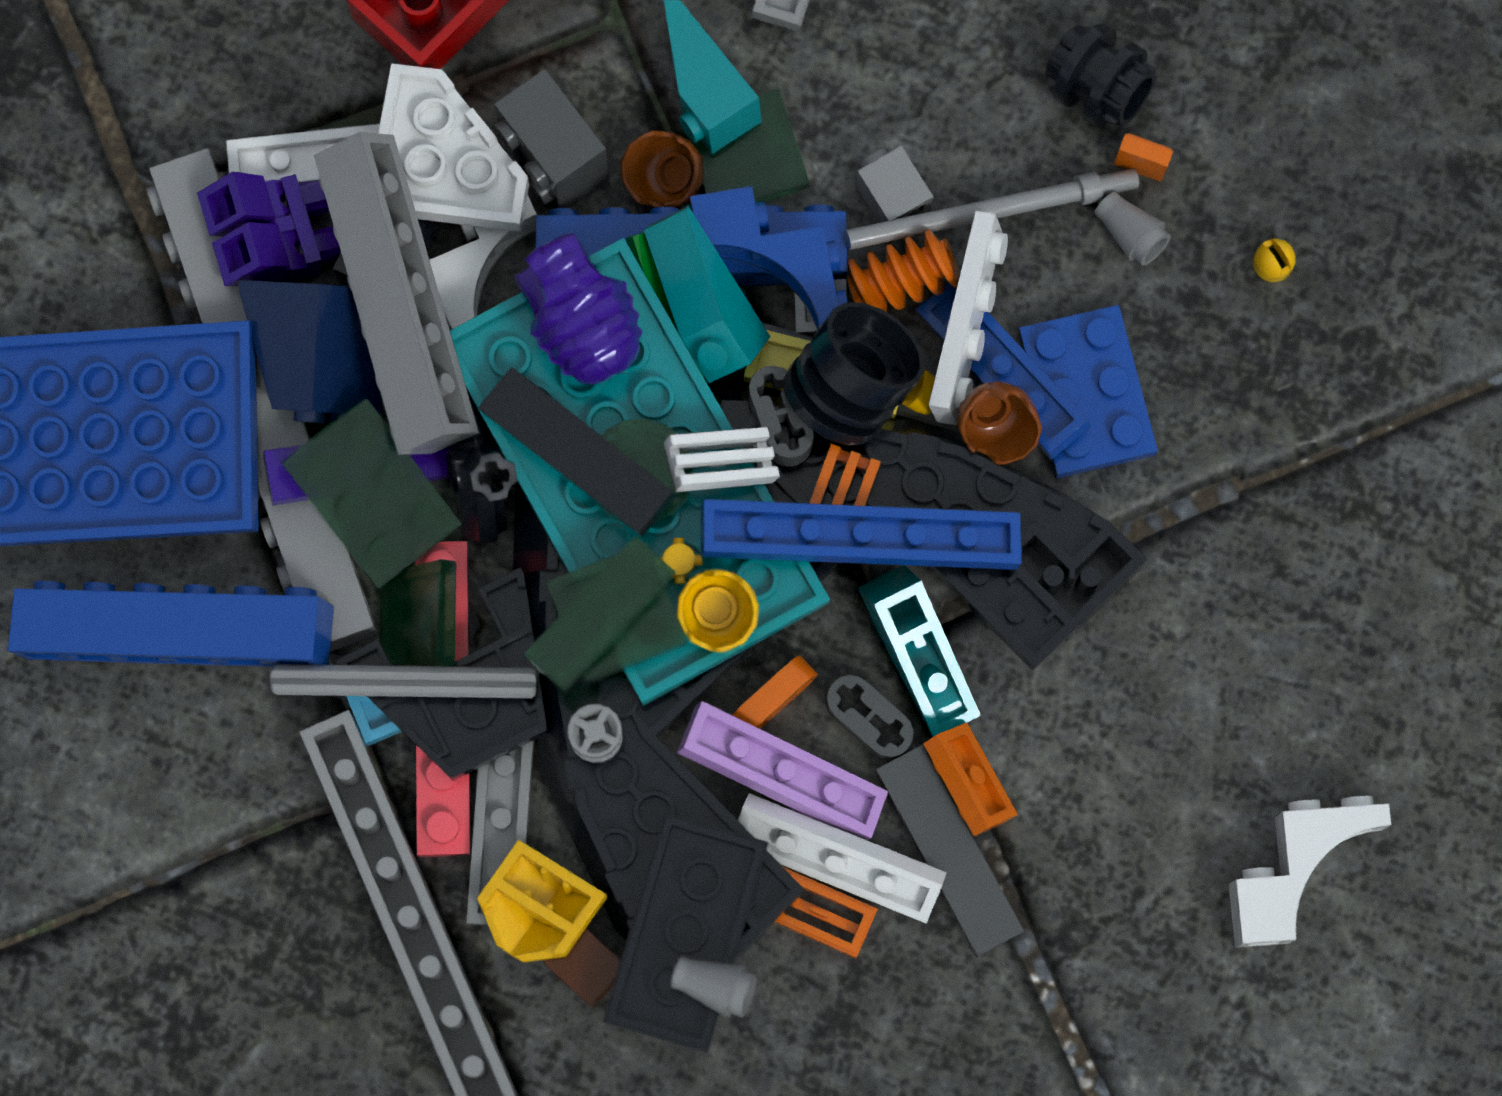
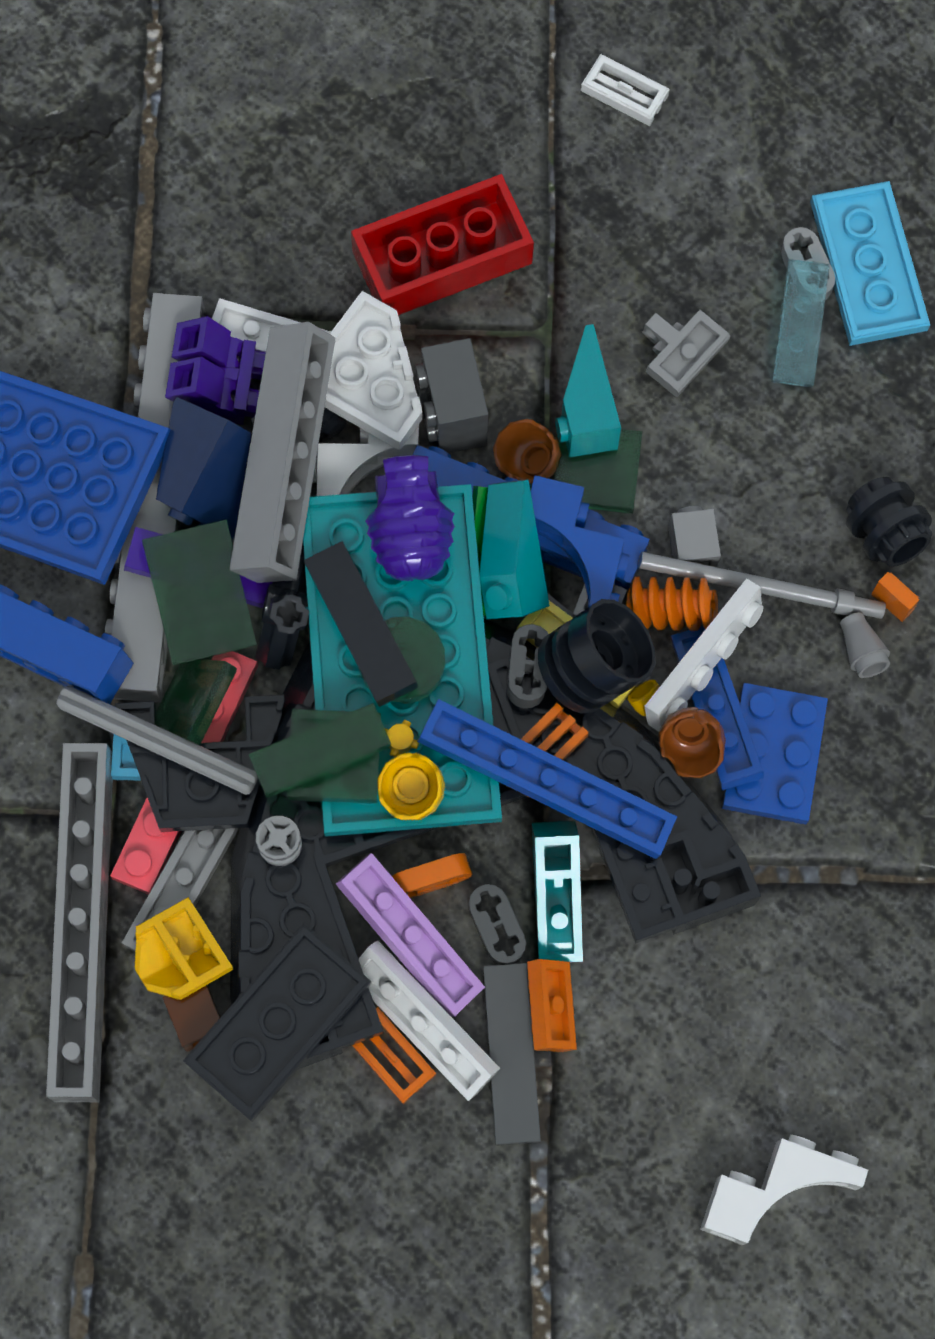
camera: 25 degrees right, 5 degrees down
white tile [664,427,780,492] -> none
light grey cone [671,956,757,1018] -> none

